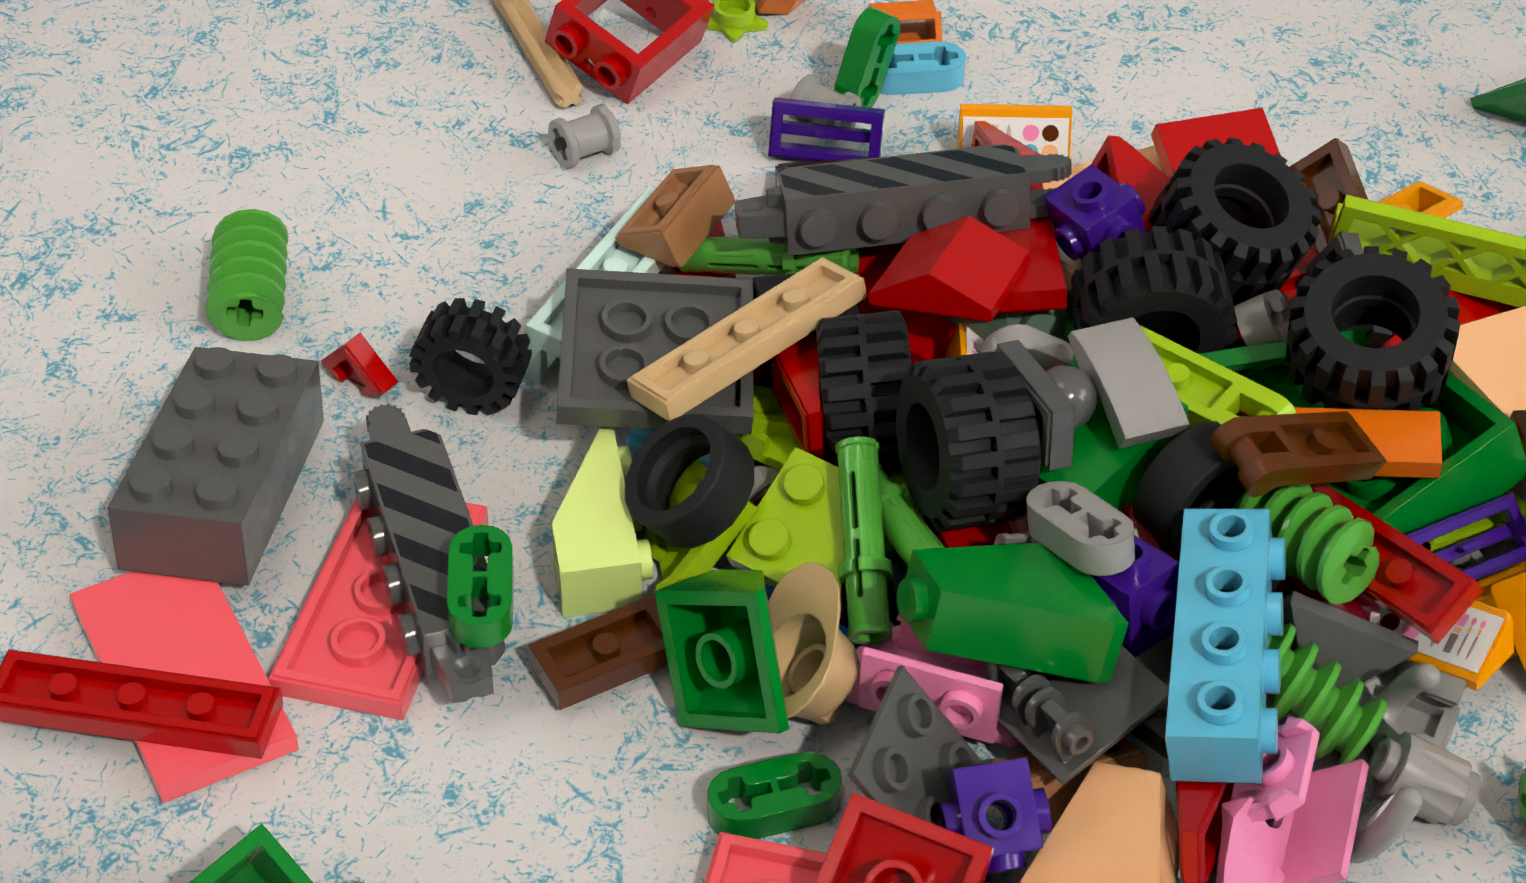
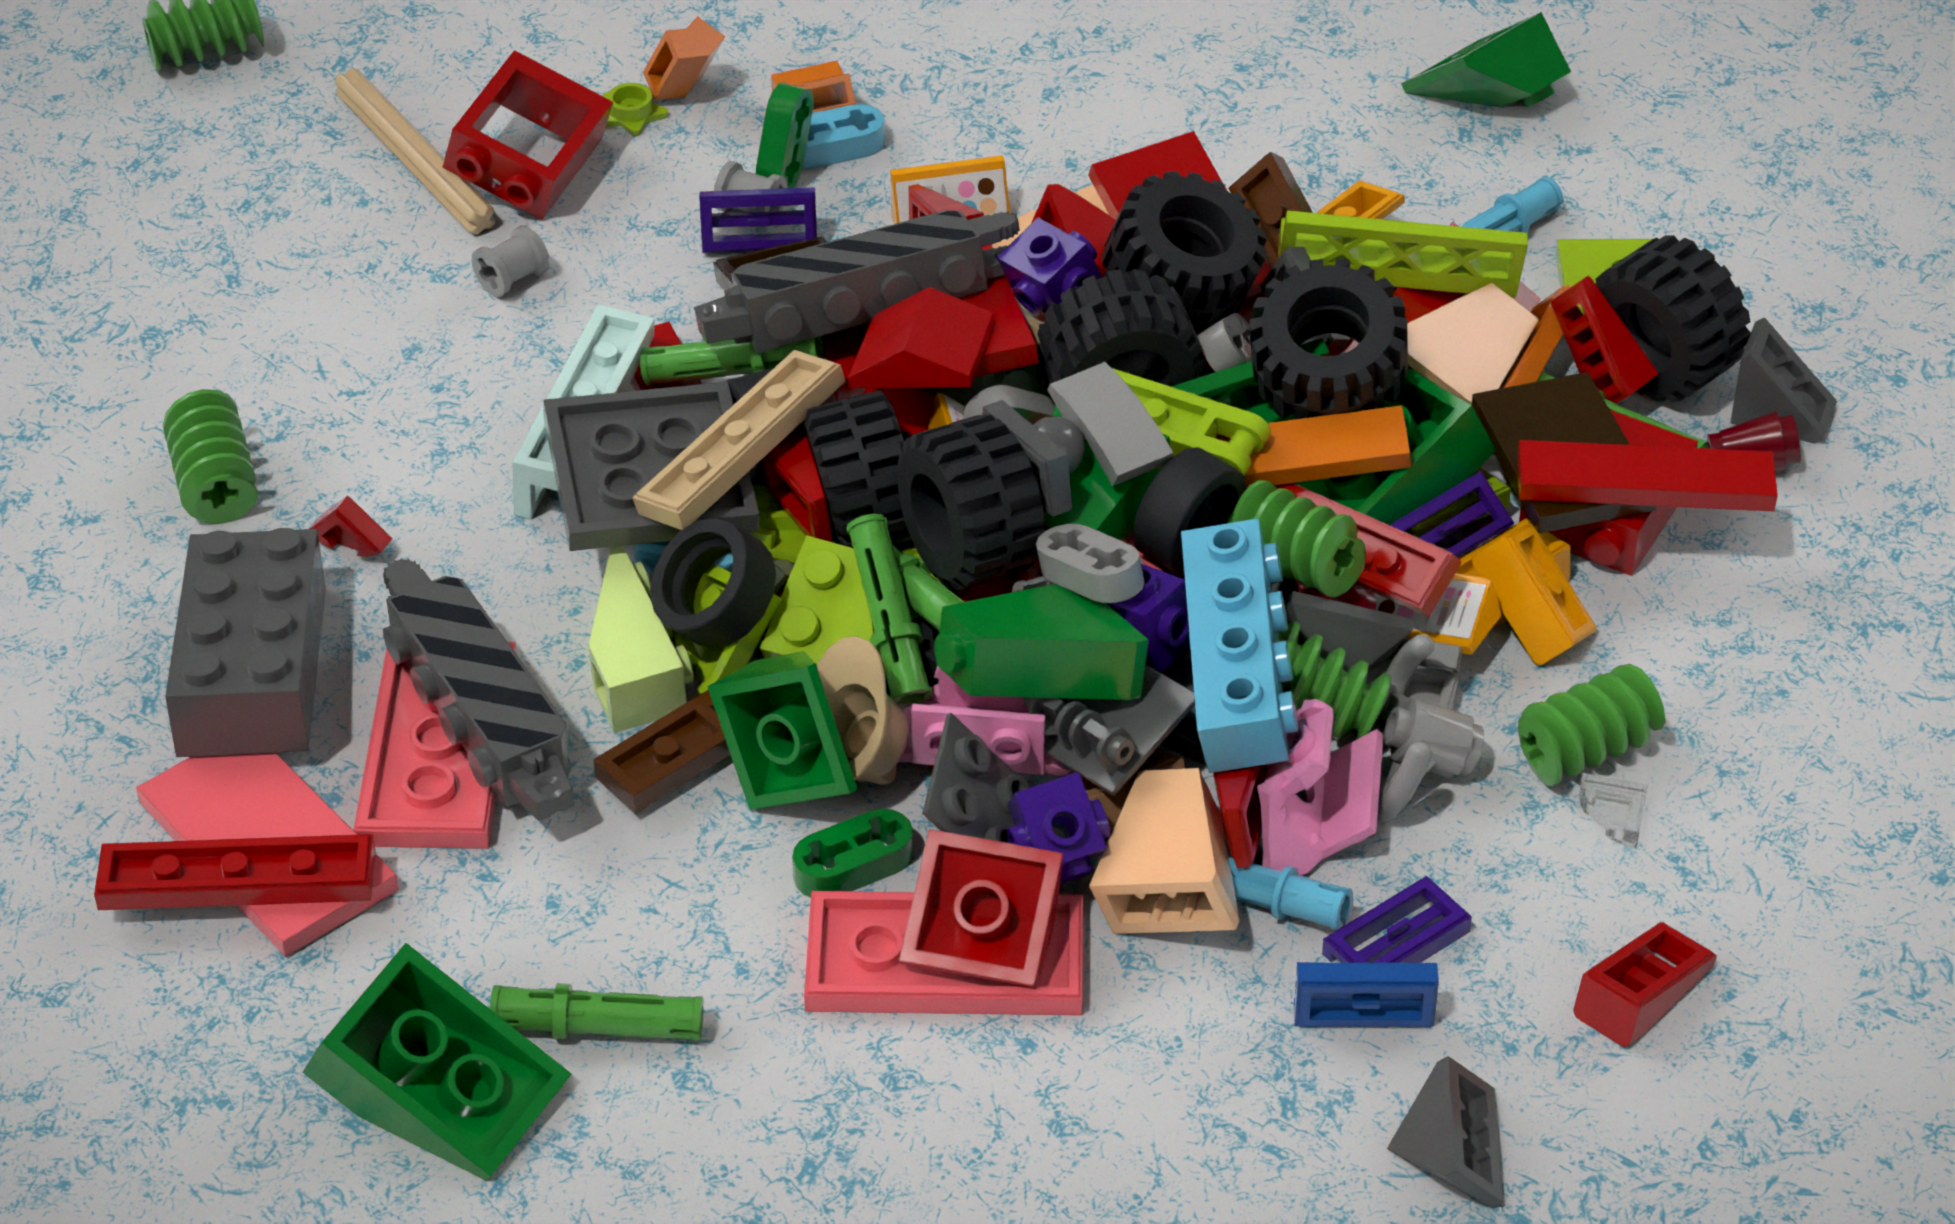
camera: 10 degrees left, 0 degrees up
black tyre [409,298,532,415] -> none
green beam [447,525,514,649] -> none
medium nougat slope [615,165,735,267] -> none
reddish brown plate [1210,411,1387,497] -> none

